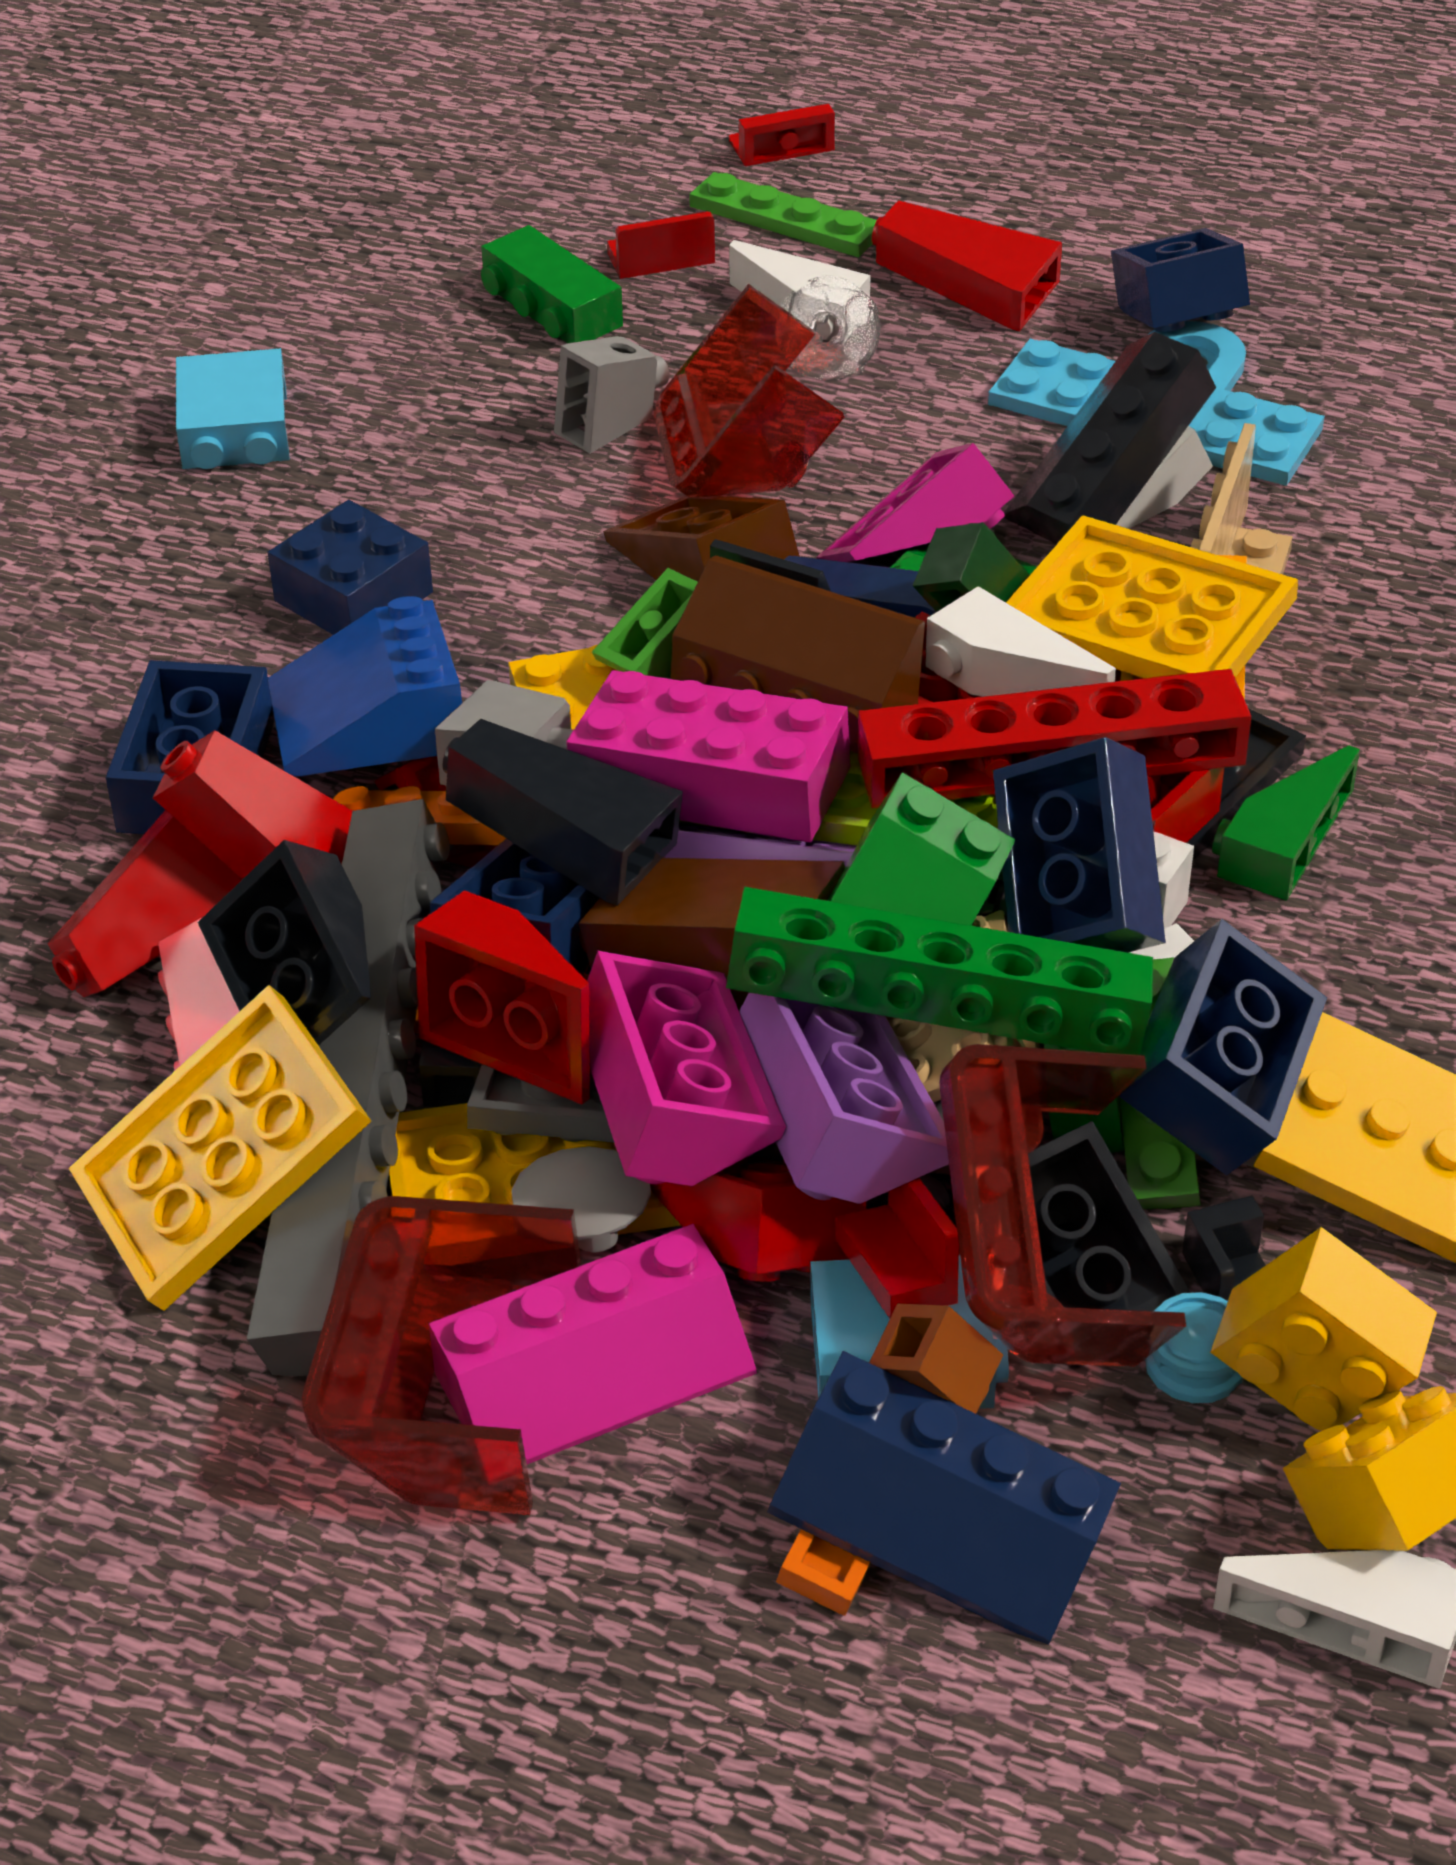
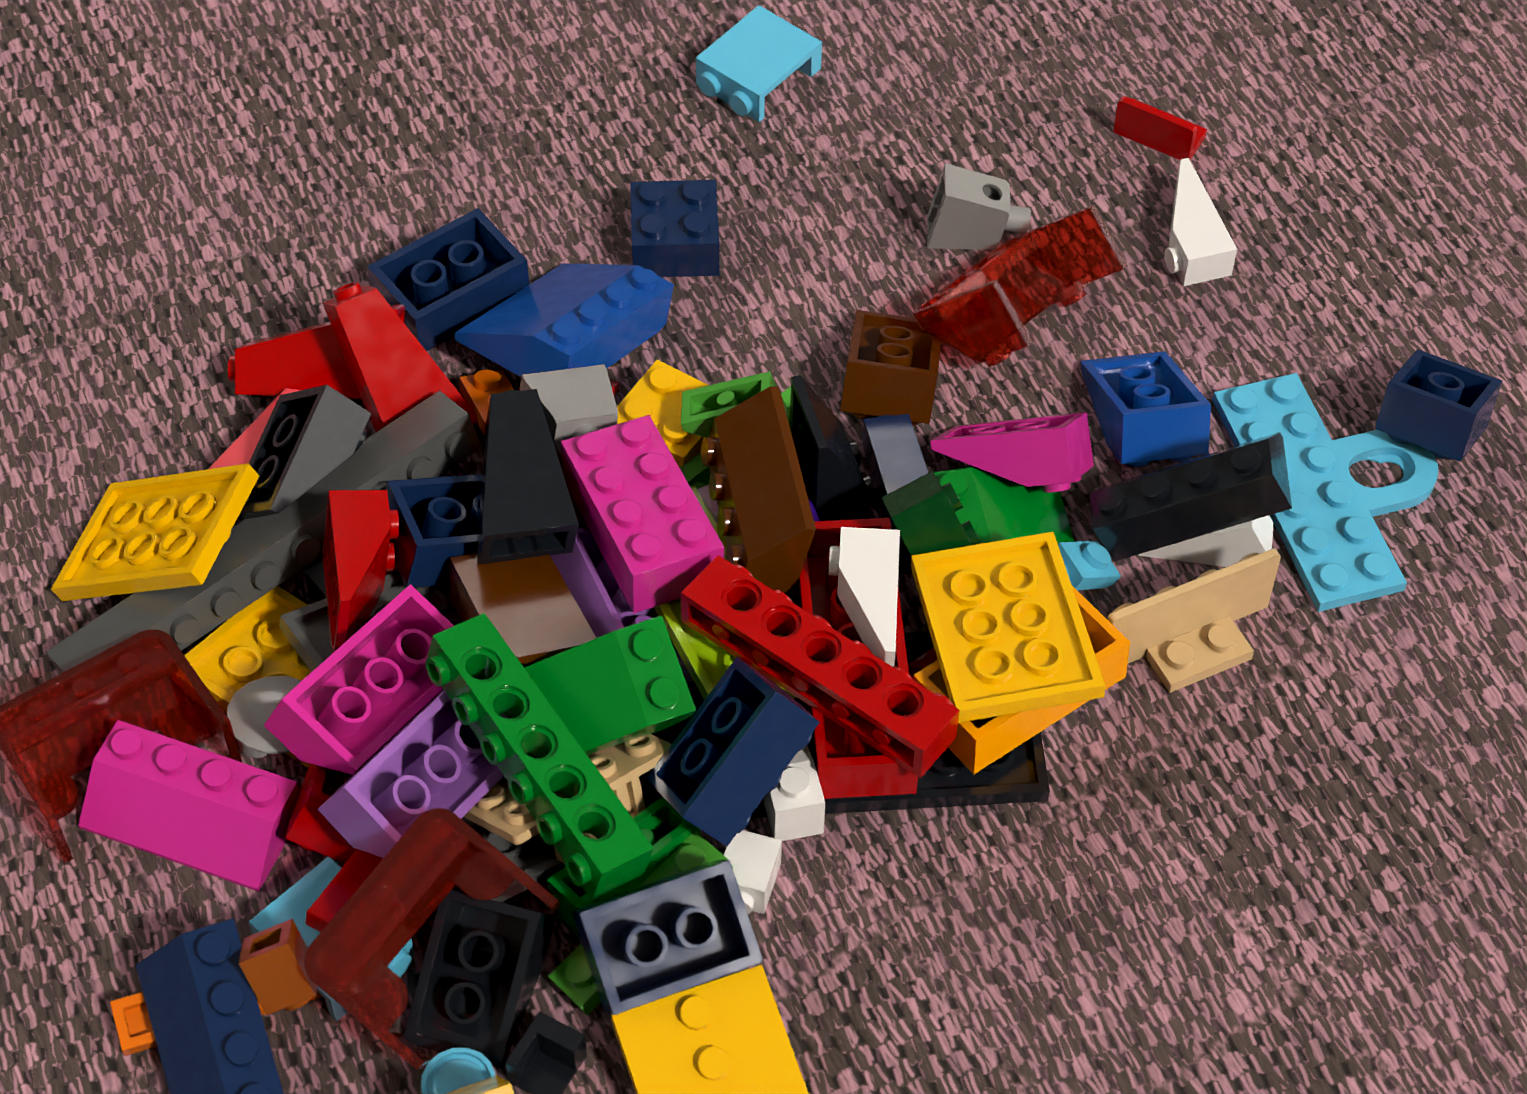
camera: 45 degrees right, 10 degrees up
green brick [481,225,623,343] -> none
bright green plate [689,172,877,257] -> none
red panel [729,103,835,167] -> none
clear plate [775,275,881,382] -> none
red slope [872,200,1062,332] -> none
green slope [1212,745,1360,901] -> none
none -> blue slope [1081,351,1211,466]

